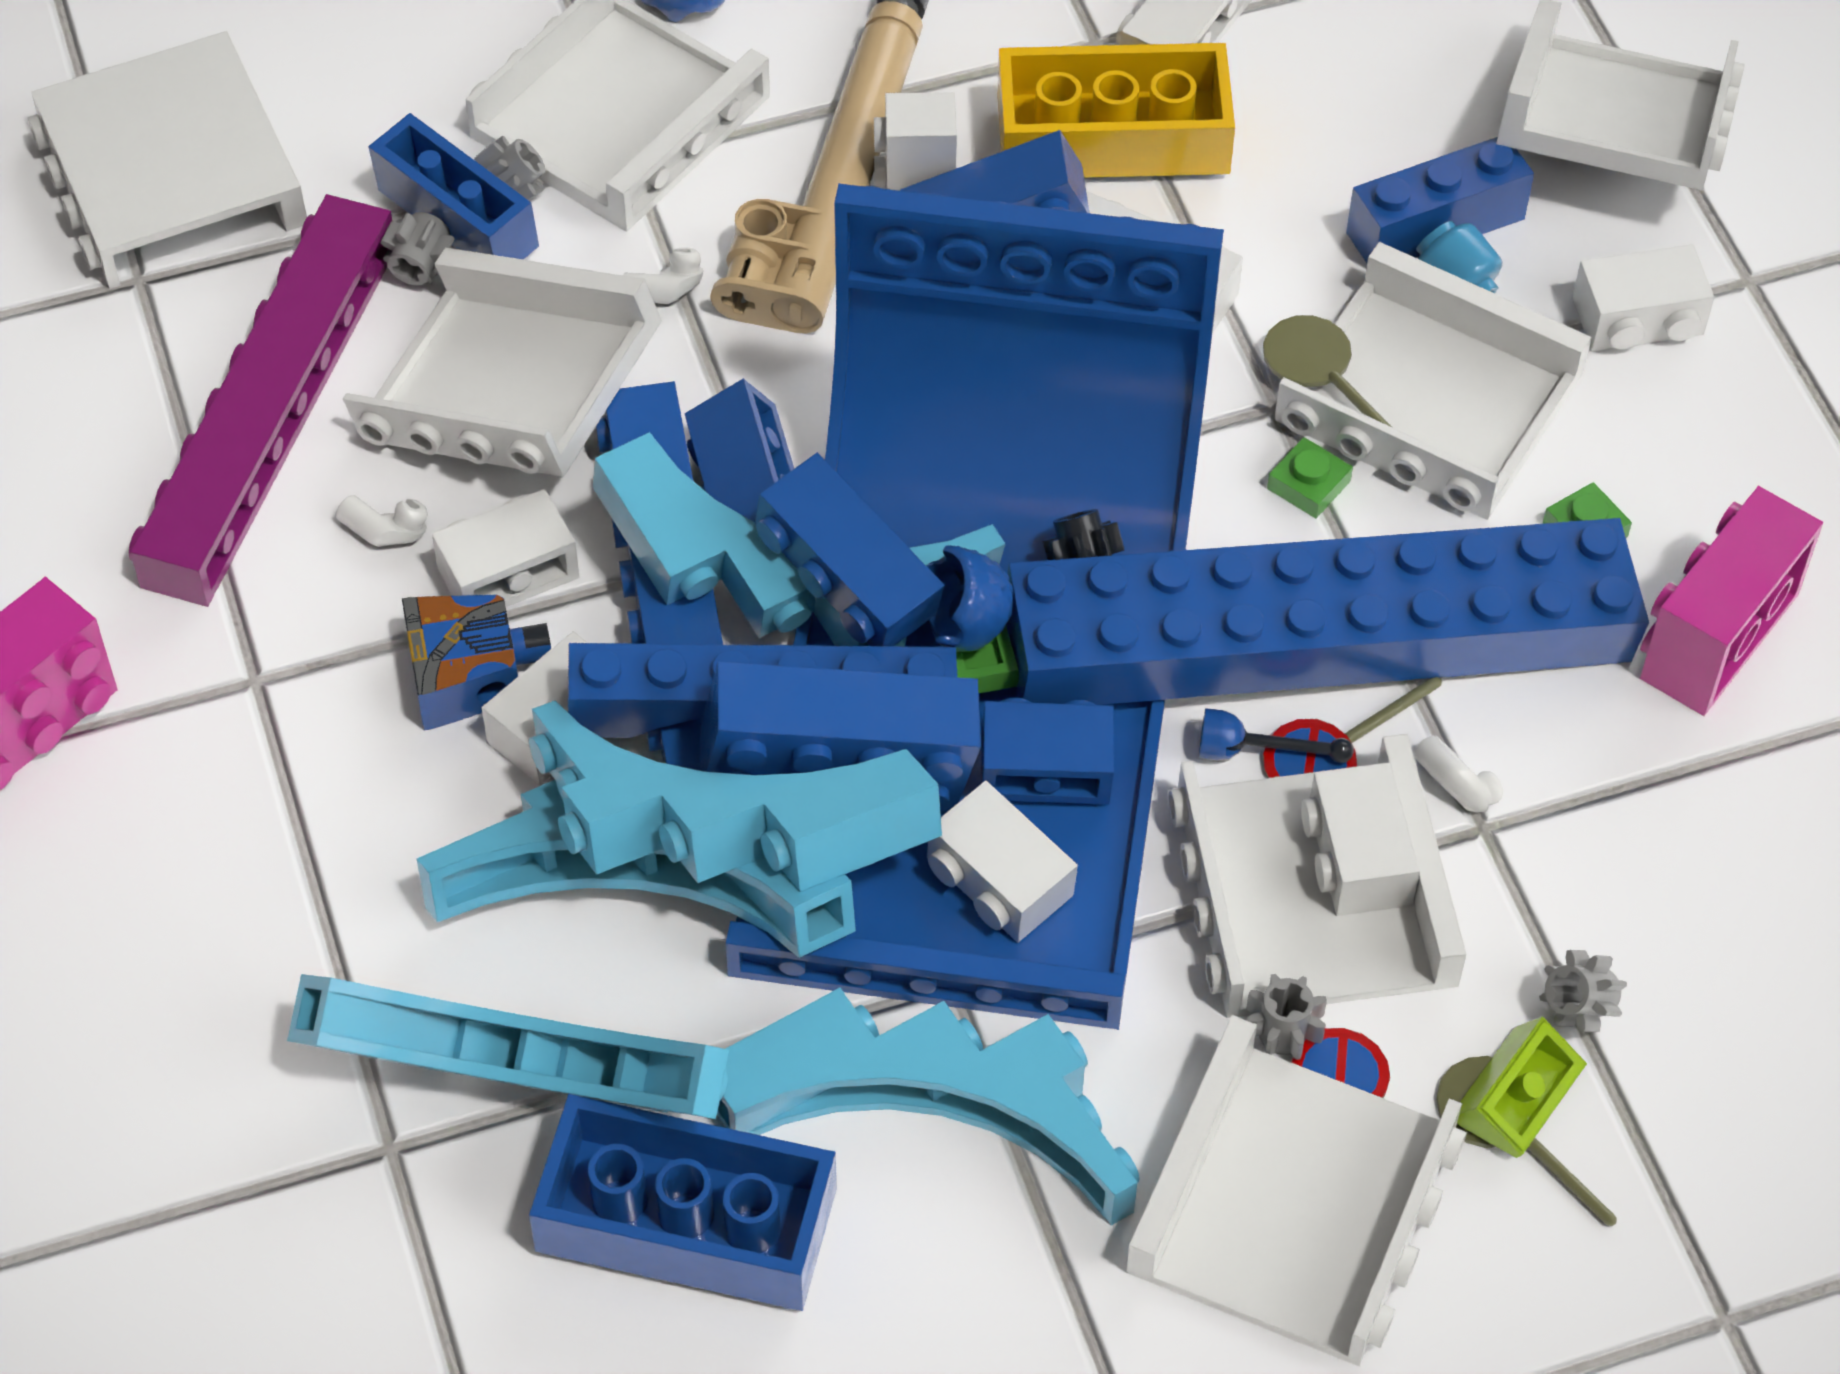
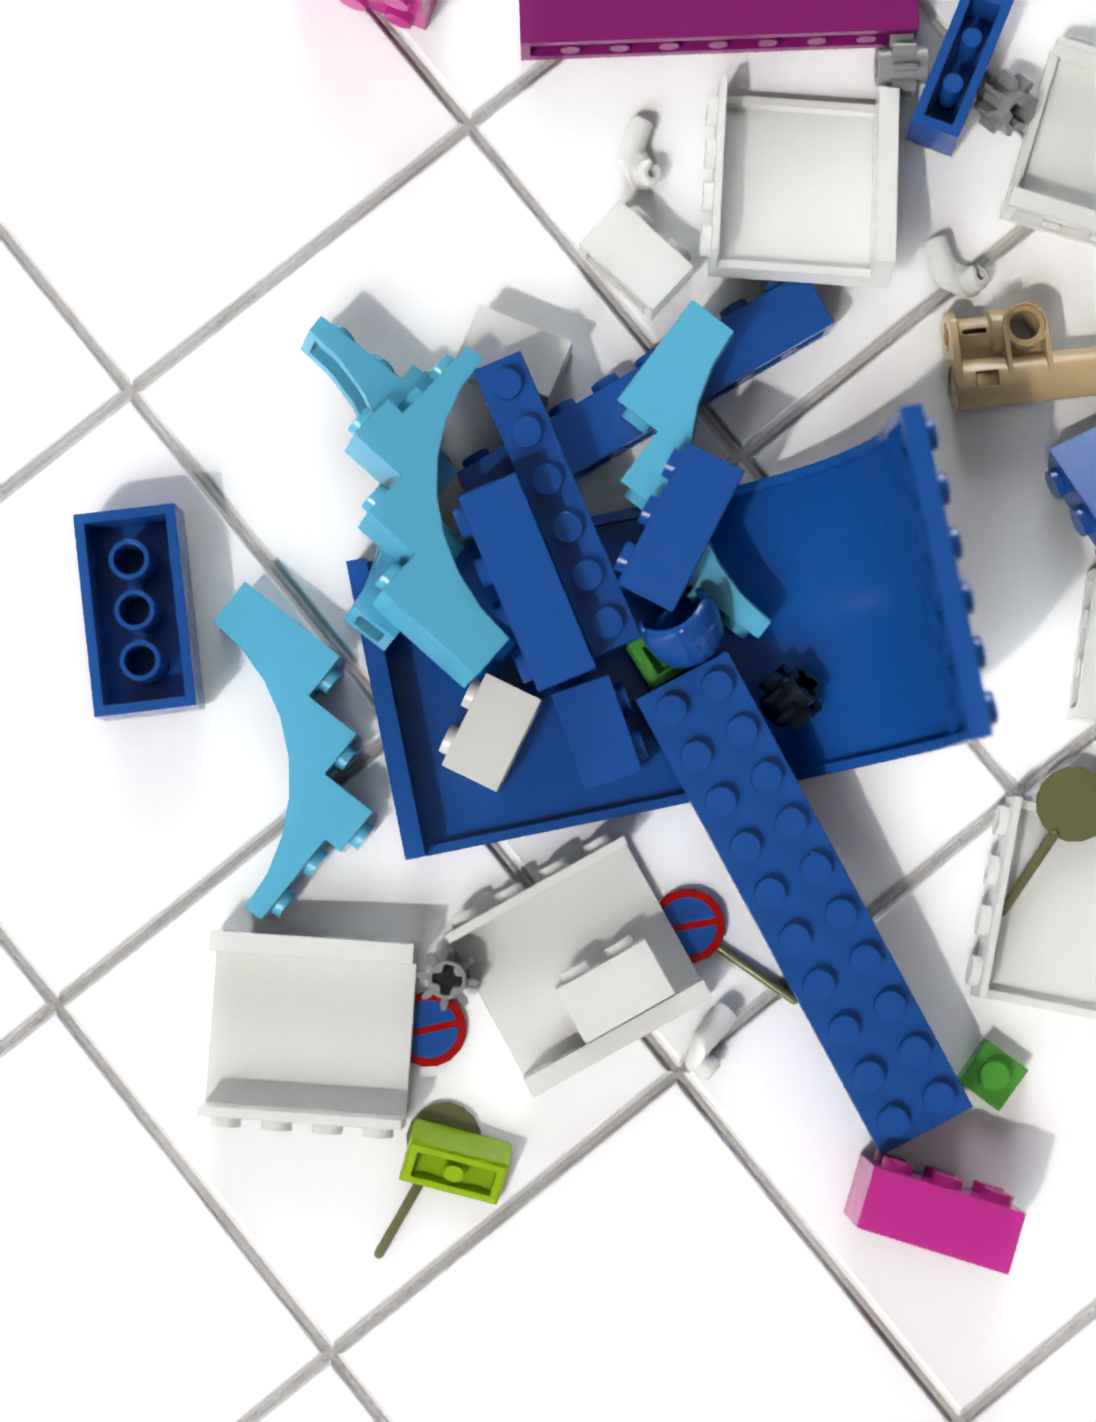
camera: 70 degrees right, 30 degrees up
medium azure arch [287,974,729,1119] -> none
torso [401,594,551,731] -> none
blue brick [684,378,794,522] -> none
hinge [1199,708,1354,763] -> none
bright green plate [1267,437,1353,519] -> none
light grey gear [1539,949,1627,1033] -> none

